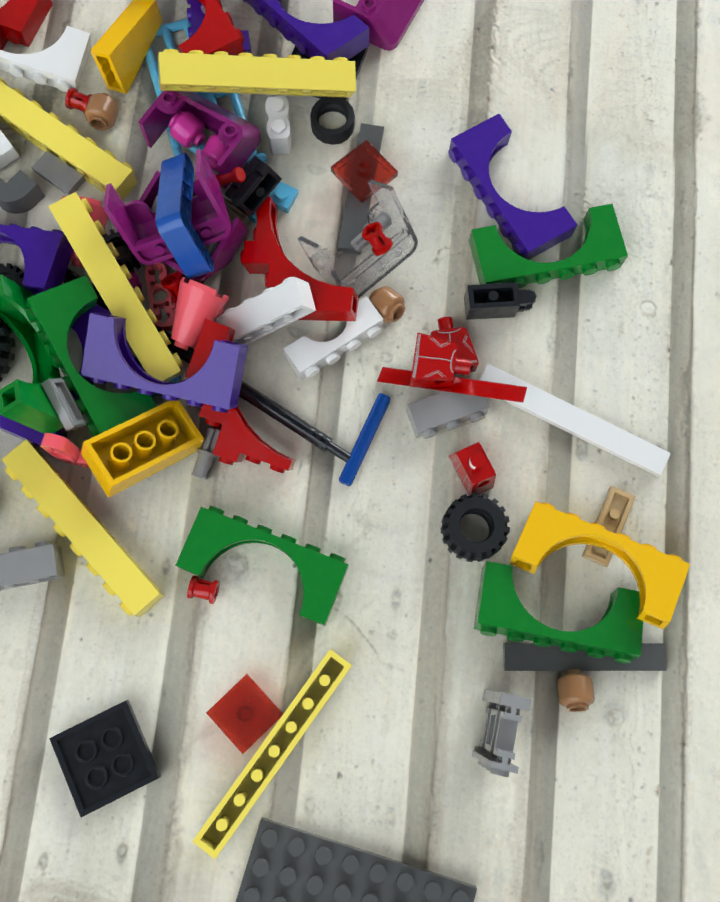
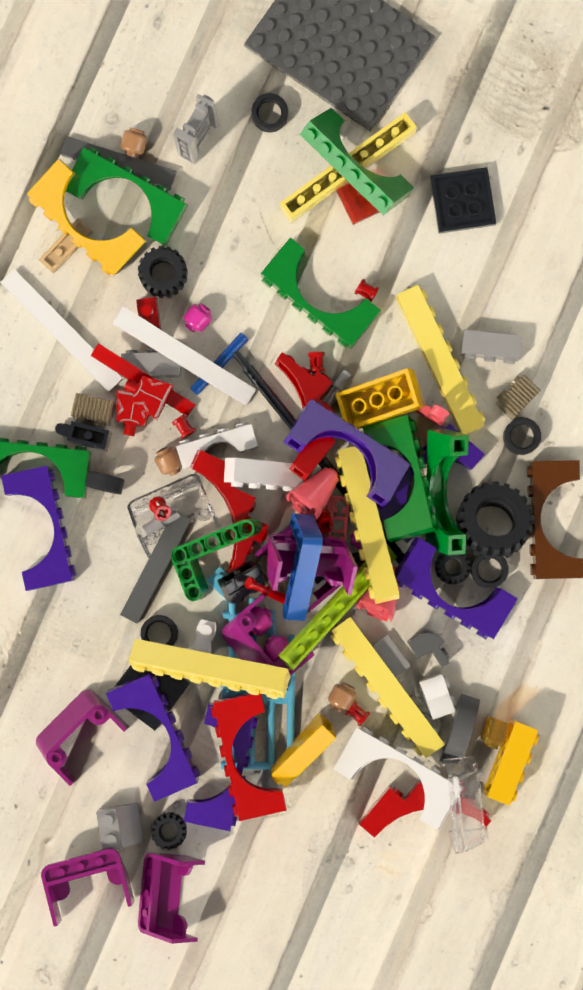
camera: 160 degrees left, 10 degrees up
light grey tile [41,378,86,431] -> none
clear red plate [331,140,398,203] -> none
none -> dark tan brick [70,393,116,428]
none -> black tyre [85,471,125,495]
none -> white tile [112,307,256,406]
none -> green beam [171,518,262,601]
none -> red bush [172,414,197,440]
none -> dark pink head [184,303,213,332]
none -> black tyre [251,93,288,133]
none -> lime tile [278,545,397,670]
none -> green arch [299,108,414,216]
none -> red bush [308,352,326,374]

